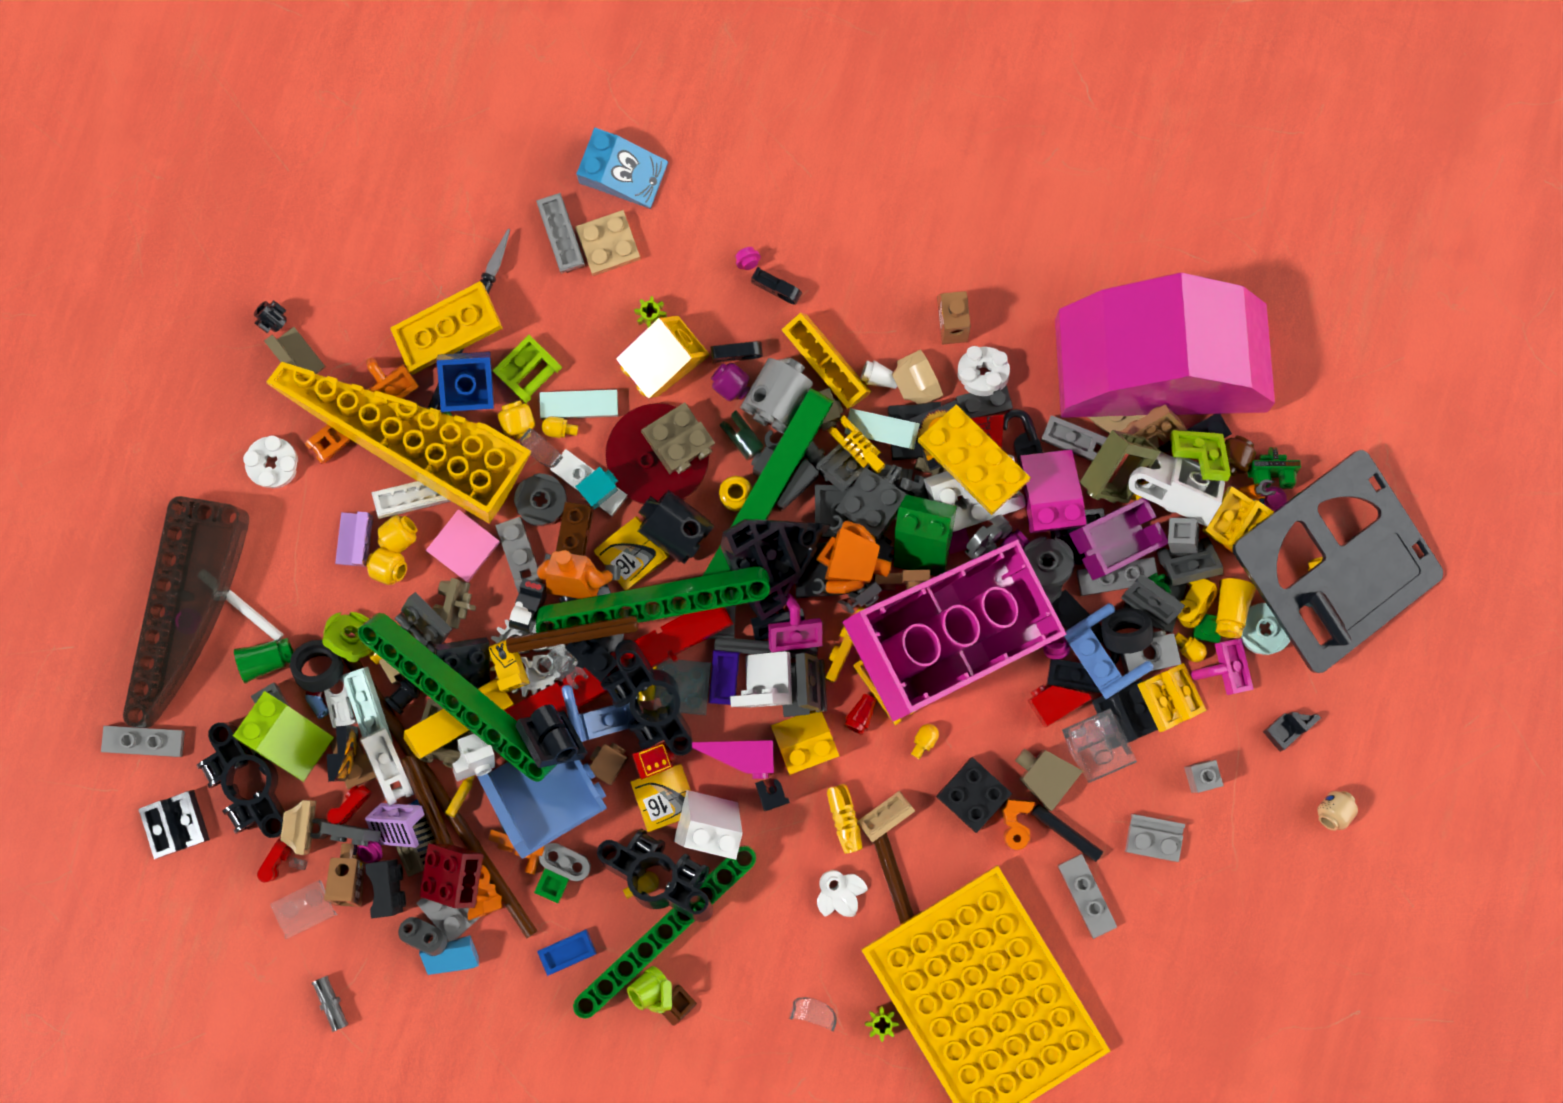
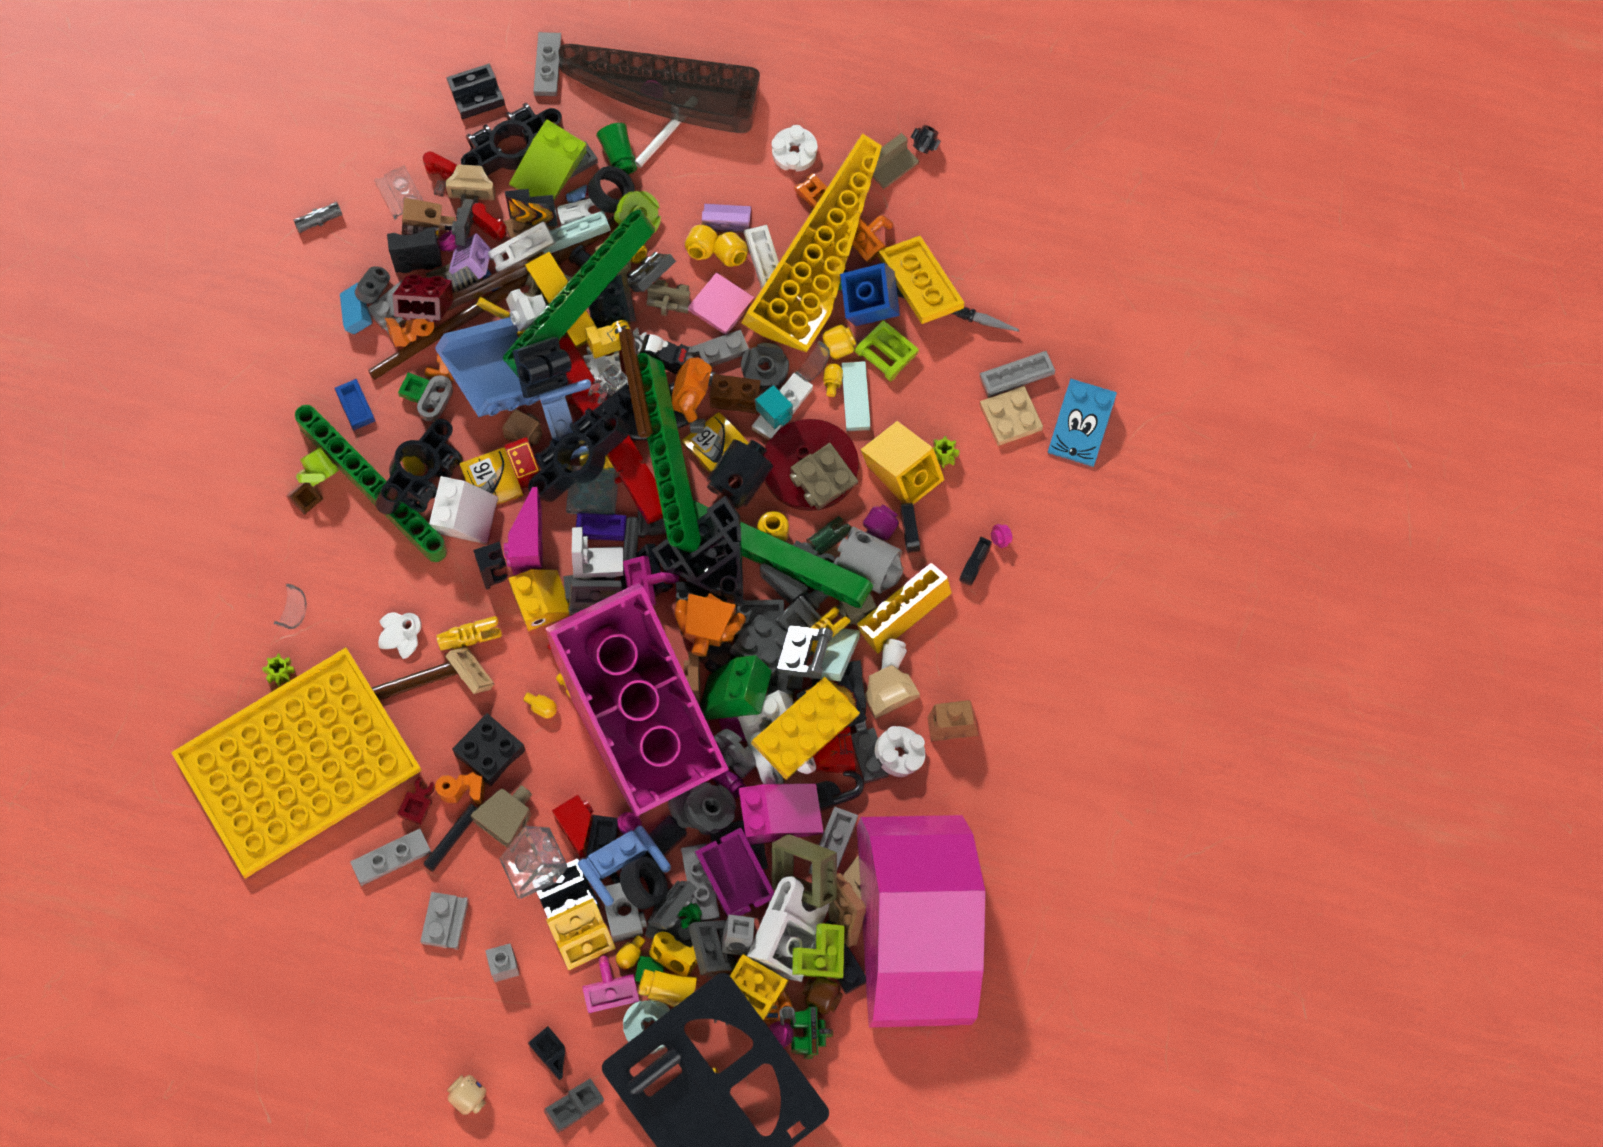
camera: 90 degrees right, 15 degrees down
dark grey plate [838,580,882,614] -> none
none -> dark red plate [397,777,435,826]
none -> dark grey slope [544,1078,605,1133]
none -> plate [777,625,833,679]

